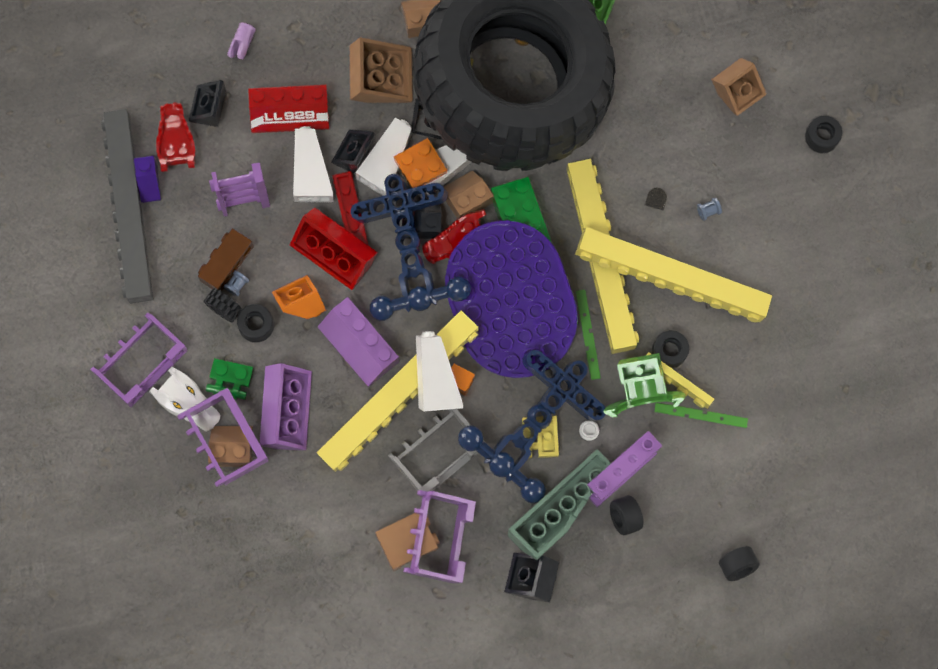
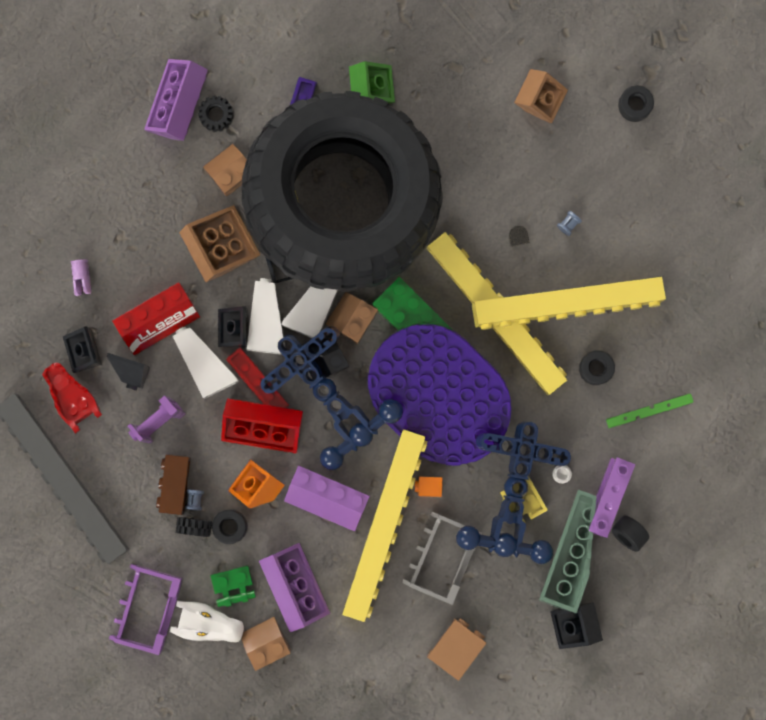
camera: 25 degrees left, 10 degrees up
dark purple slope [134,156,161,203] -> none
medium lavender hinge [177,388,268,487] -> none
orange plate [394,138,447,188] -> none
medium lavender hinge [404,490,476,583] -> none
white slope [416,331,463,411] -> none
red animal [422,209,486,264] -> none
bright green piece [576,290,601,380] -> none
bright green piece [603,353,685,417] -> none
light yellow plate [647,352,714,409] -> none
black tyre [719,546,760,581] -> none
none -> black slope [107,353,150,391]

